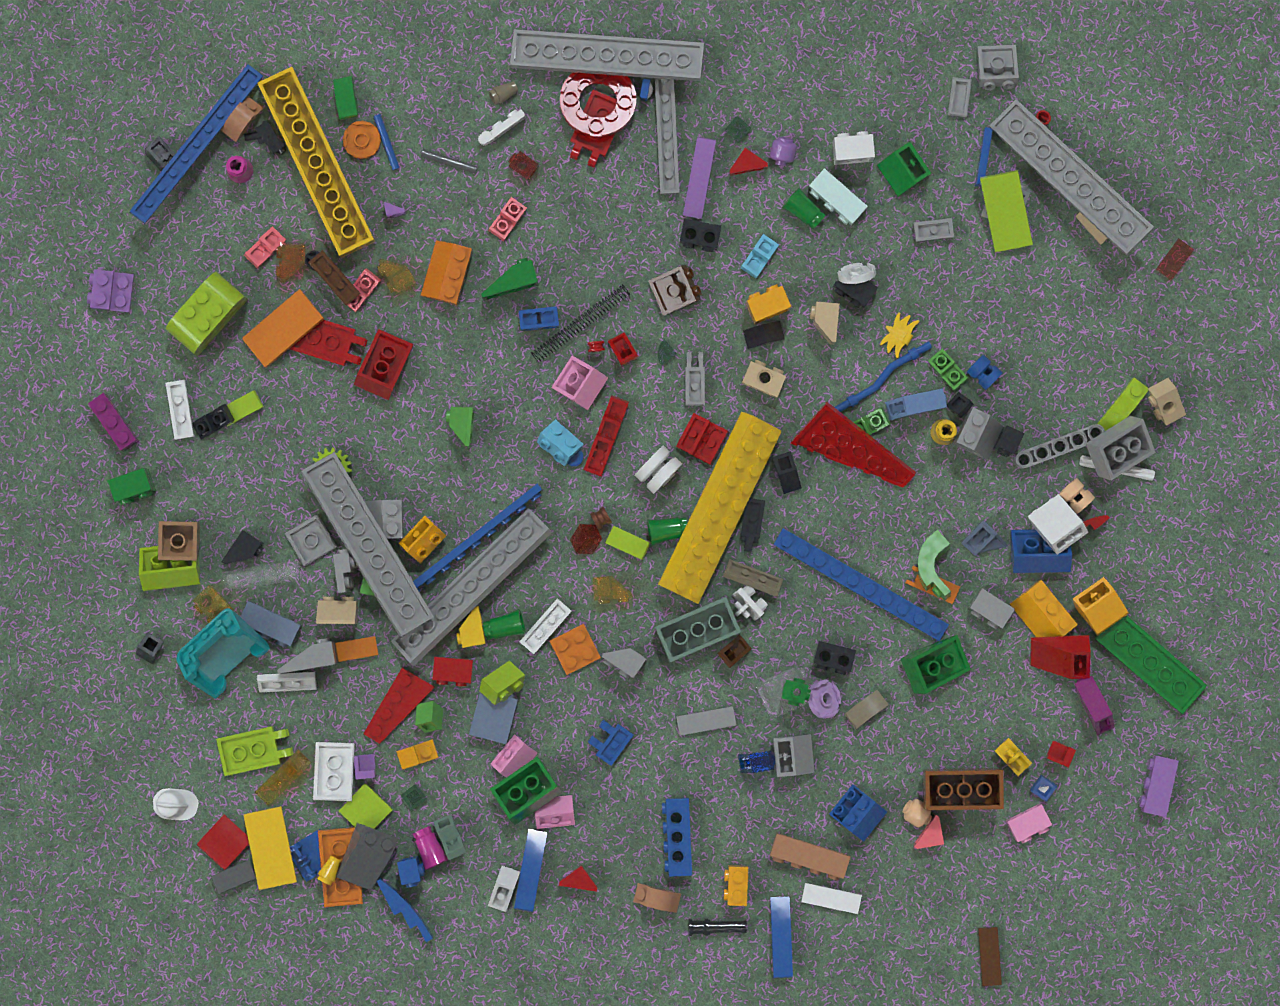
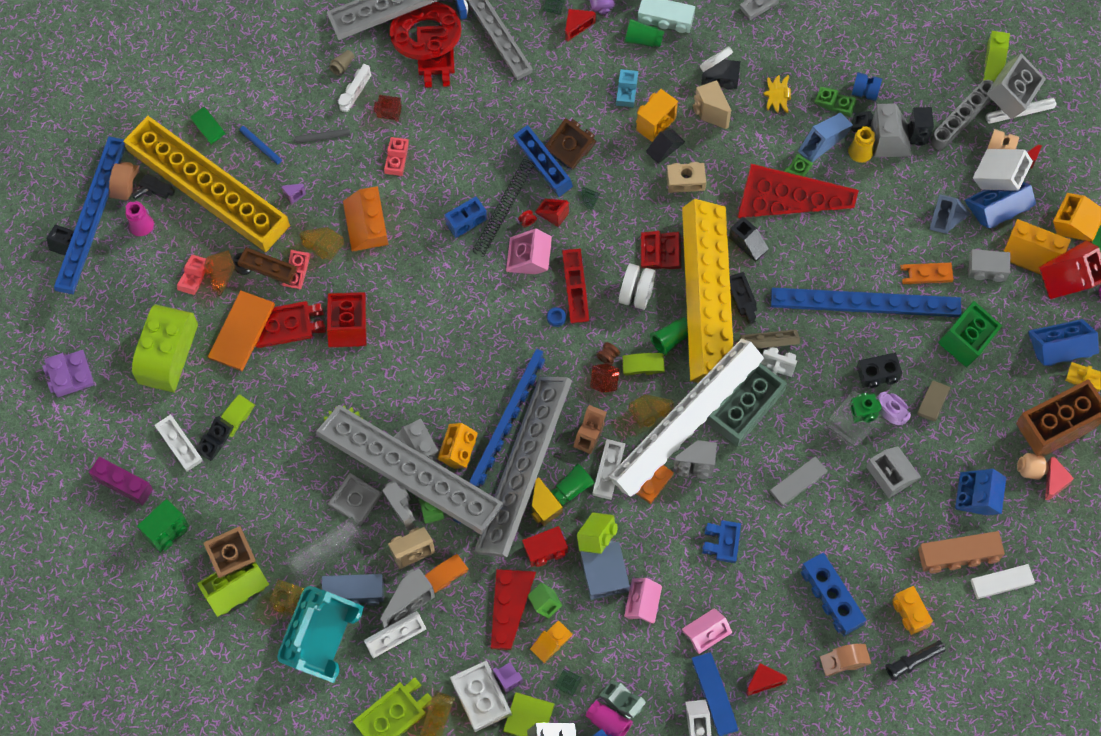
camera: 25 degrees left, 20 degrees down
black brick [136,632,164,664] -> none
black slope [221,530,264,564] -> none
orange tile [343,121,381,159] -> none
bright green slope [446,407,475,448] -> none
green slope [481,258,539,301] -> none
green brick [490,756,563,825] -> none
medium azure bracket [537,419,584,466] -> none
black brick [679,219,721,252] -> none
medium lavender slope [683,137,716,219] -> none
light grey hinge [685,352,705,406] -> none
reddish brown slope [717,634,752,668] -> none
clear blue slope [738,750,775,773] -> none
blue slope [770,897,793,978] -> none
blue bar [835,341,932,412] -> none
bright green arch [918,530,951,601] -> none
tan brick [1148,378,1186,425] -> none
none -> blue brick [513,125,574,197]
none -> nougat brick [573,405,607,454]
none -> white brick [608,339,764,497]
none -> blue slope [1028,319,1099,366]

